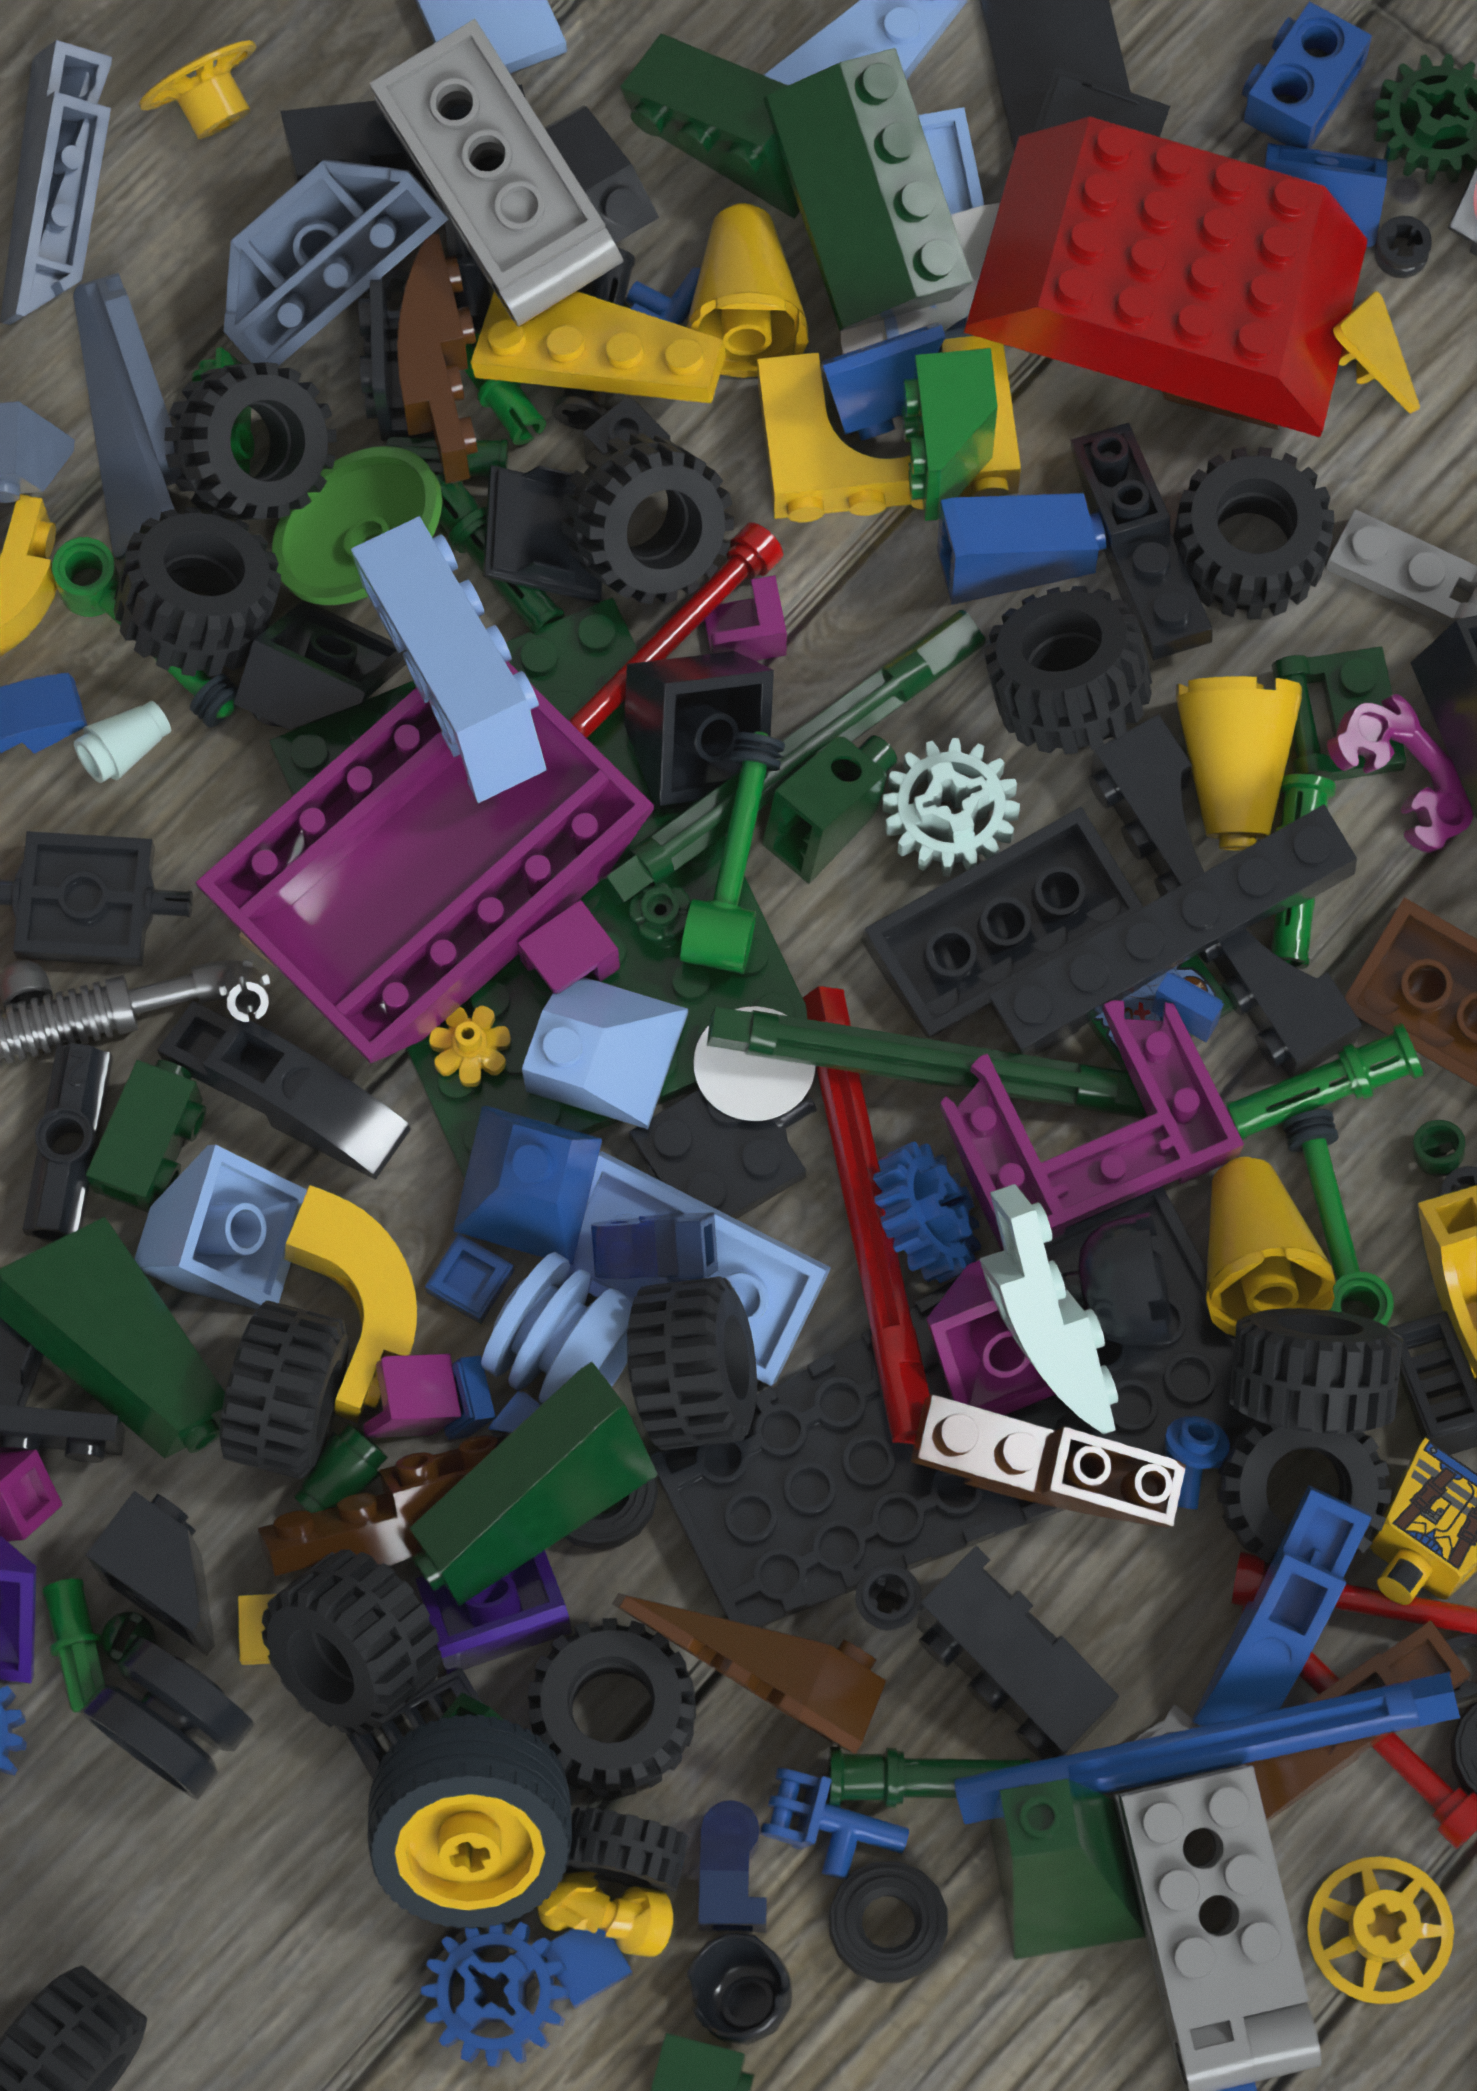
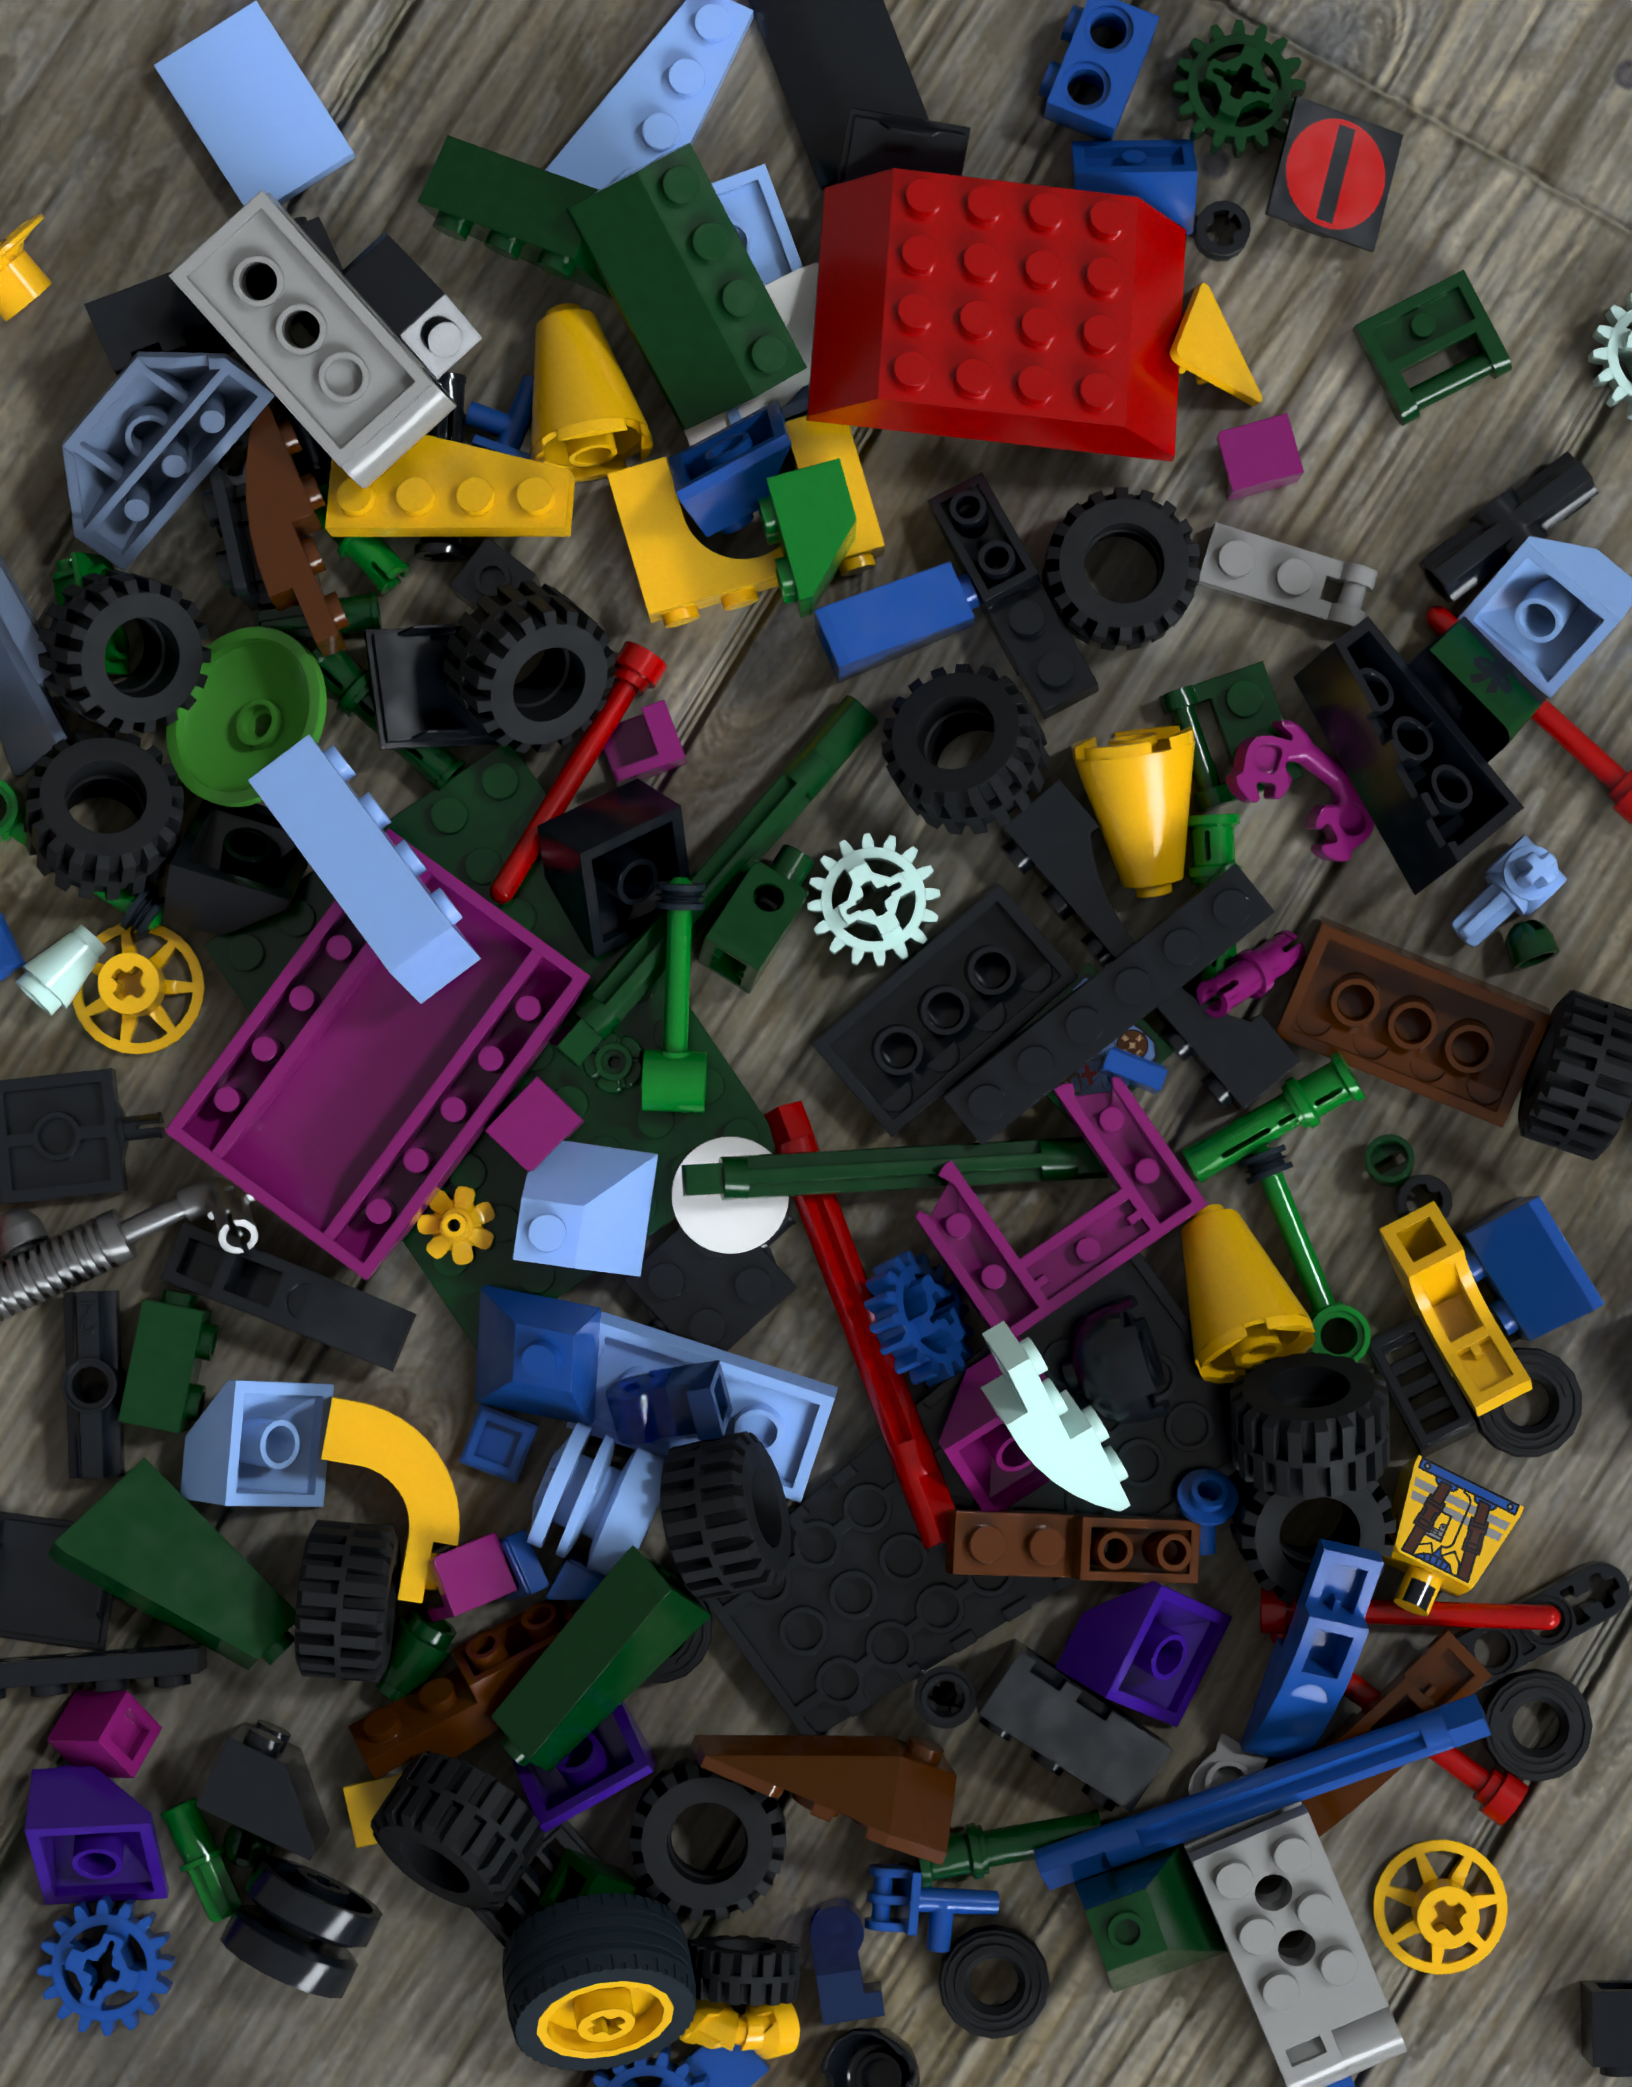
camera: 10 degrees left, 15 degrees up
none -> yellow wheel [72,924,205,1054]
none -> dark purple slope [1055,1581,1232,1727]
none -> magenta pin [1196,930,1306,1018]
none -> magenta panel [1217,413,1304,501]

